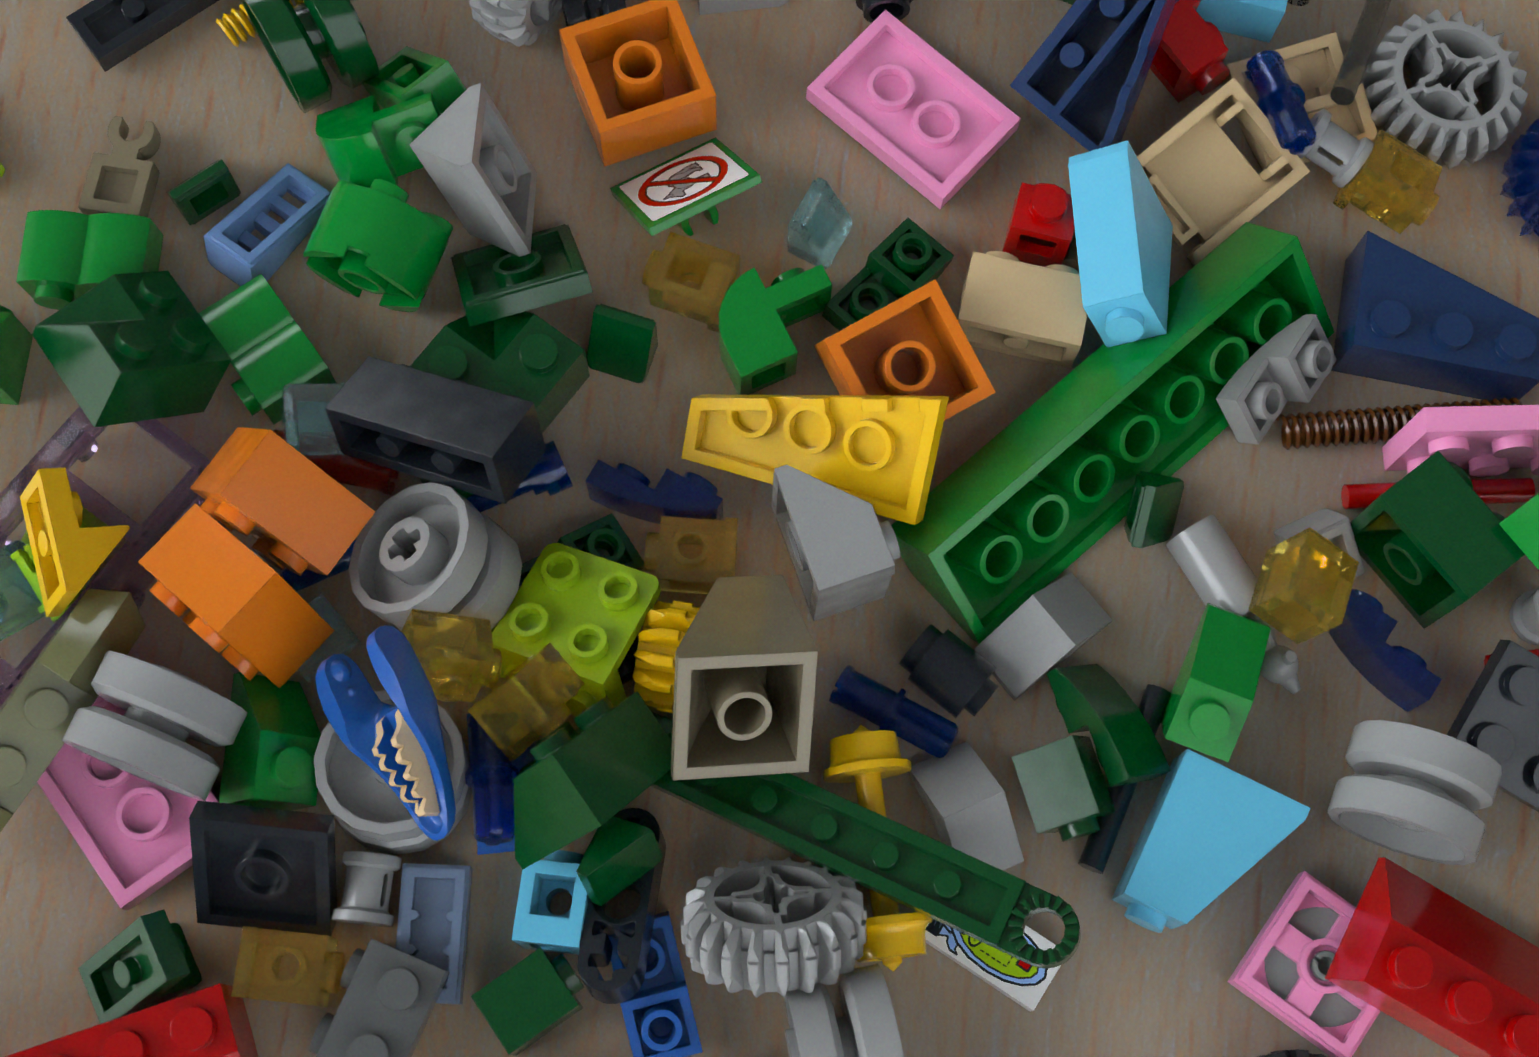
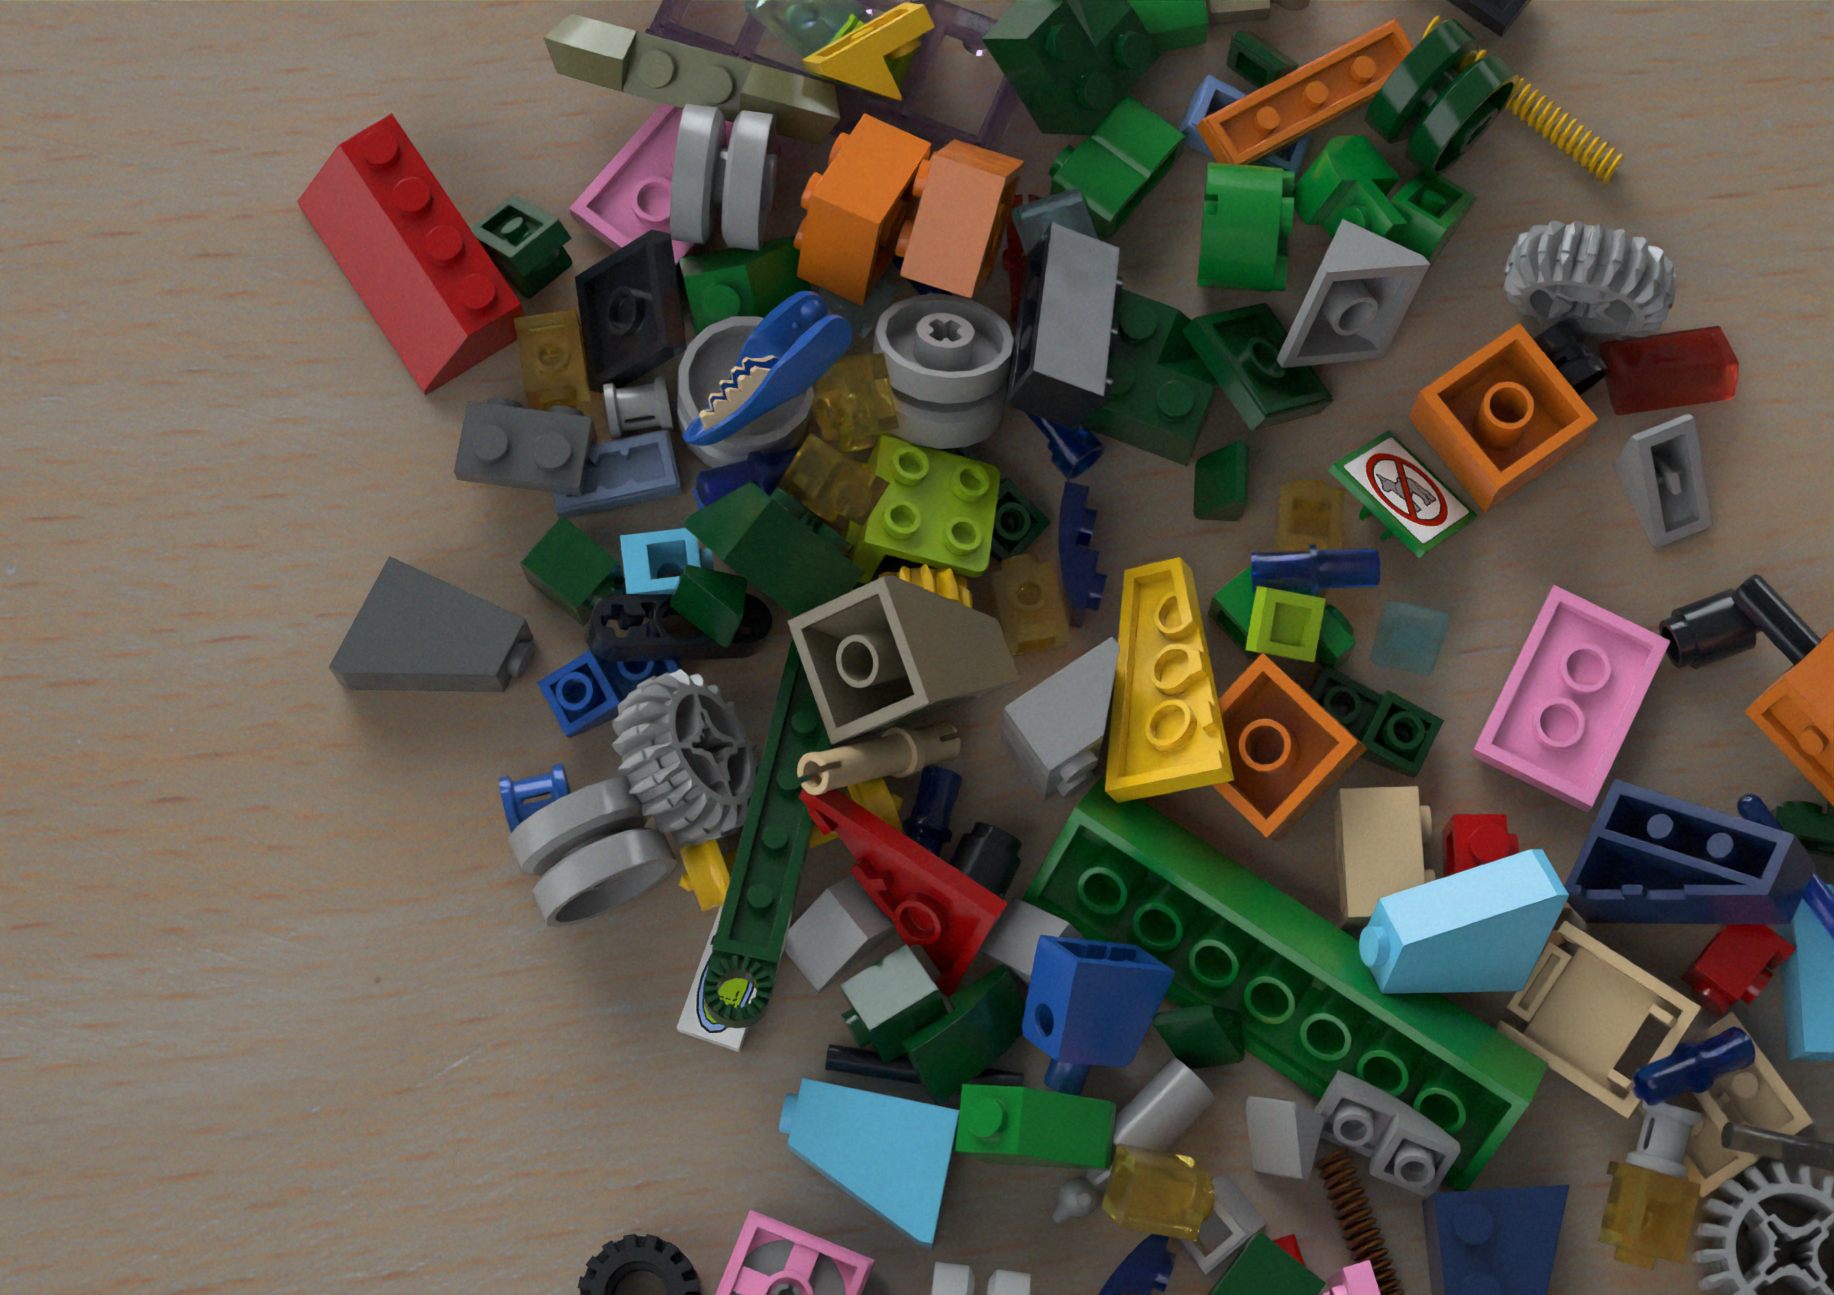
camera: 80 degrees right, 0 degrees up
none -> tan pin [797,721,961,795]
none -> red wing [798,776,1008,997]
none -> blue torso [1021,935,1175,1096]
none -> orange tile [1196,18,1414,165]
none -> lime plate [1245,586,1326,662]
none -> light grey slope [1246,1096,1325,1181]
none -> clear blue axle [1251,544,1381,596]

